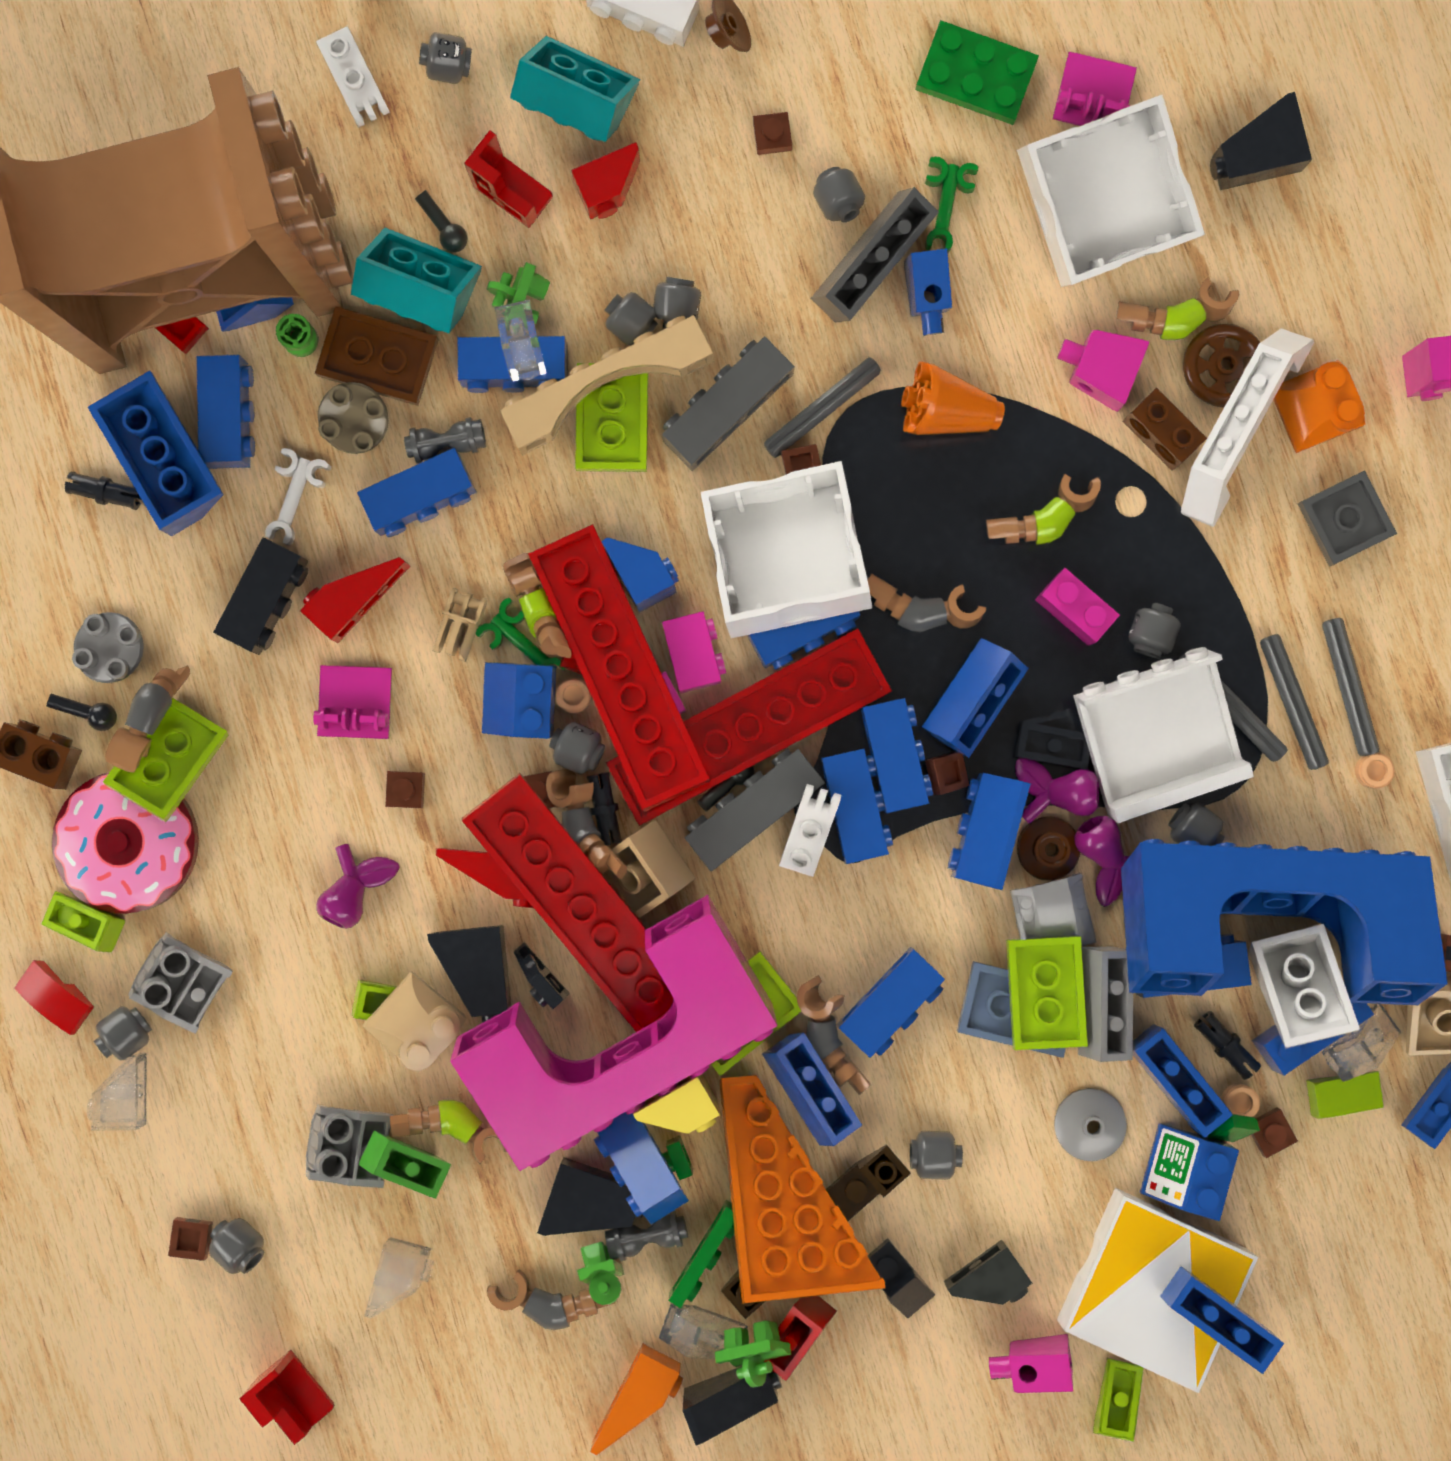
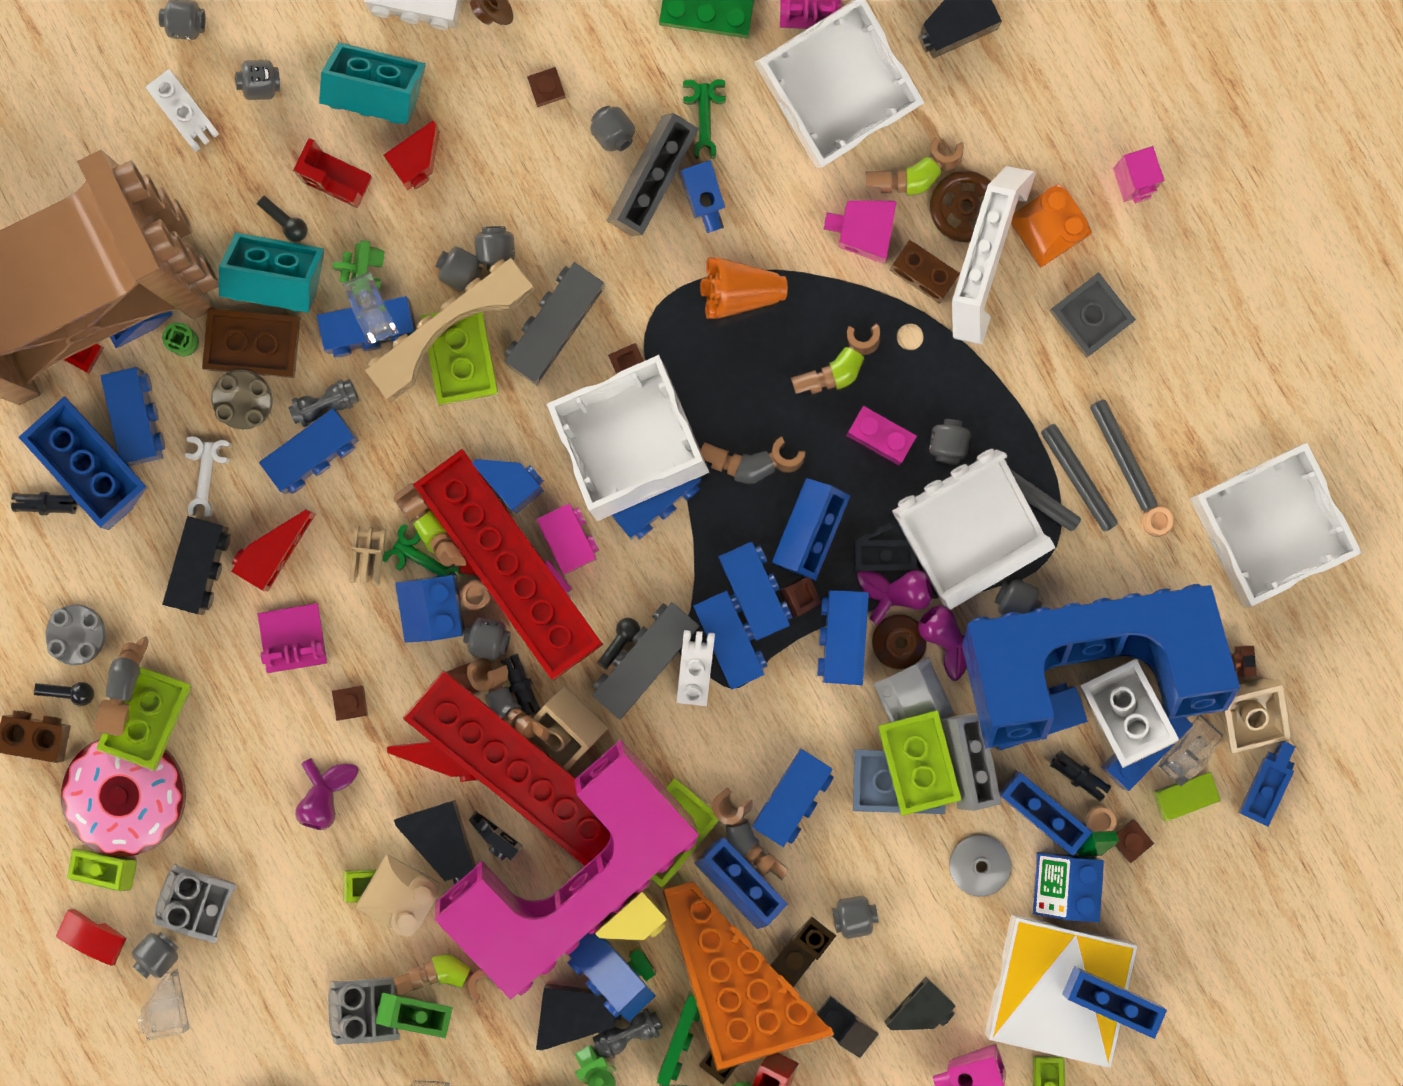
camera: 15 degrees left, 0 degrees up
red plate [606,629,892,826] -> none
dark grey axle [764,357,881,458] -> none

